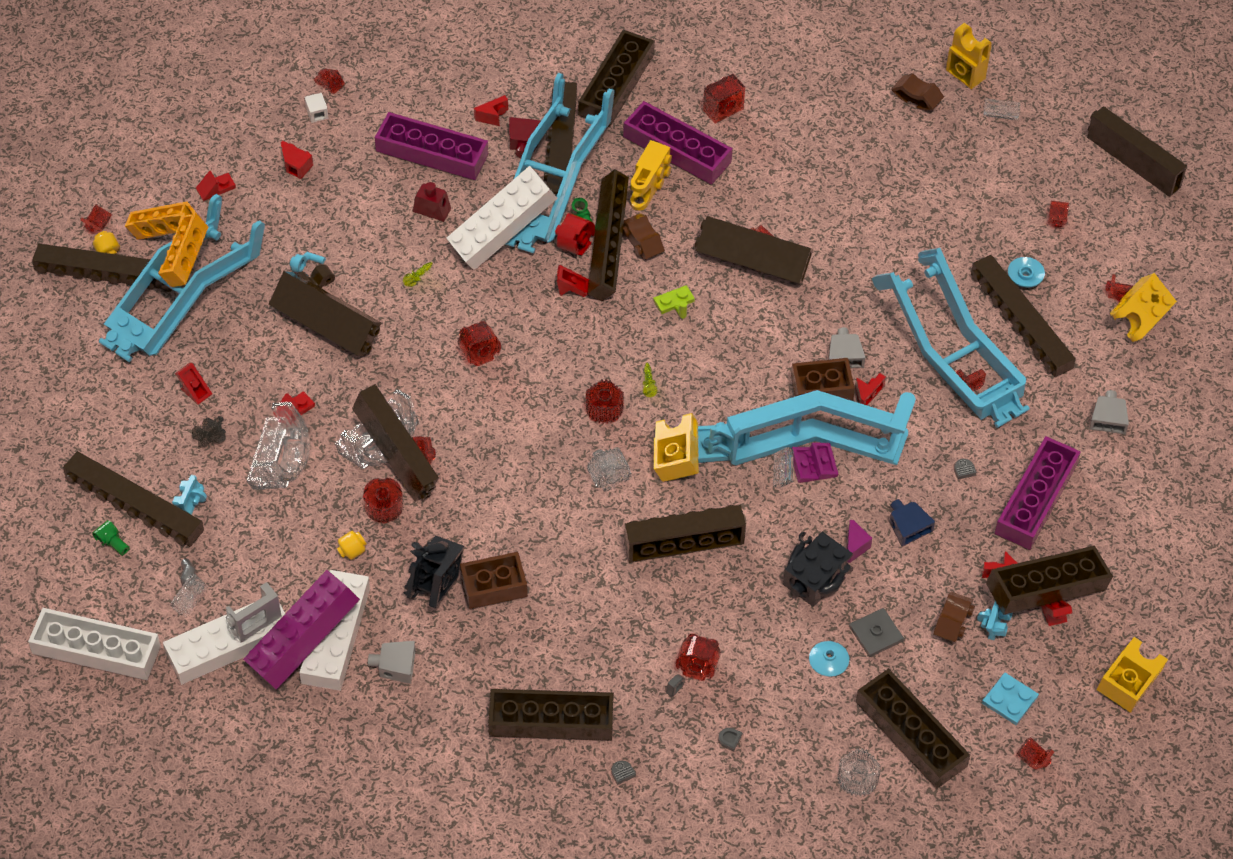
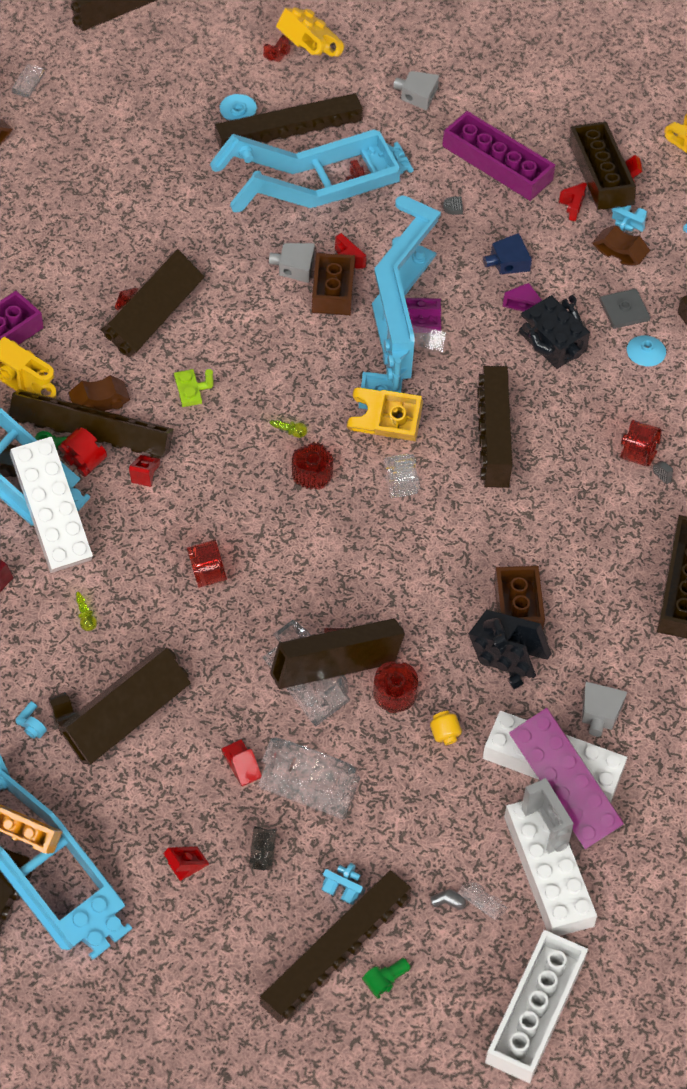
camera: 80 degrees left, 0 degrees up
clear red bracket [1048,201,1069,227] -> none

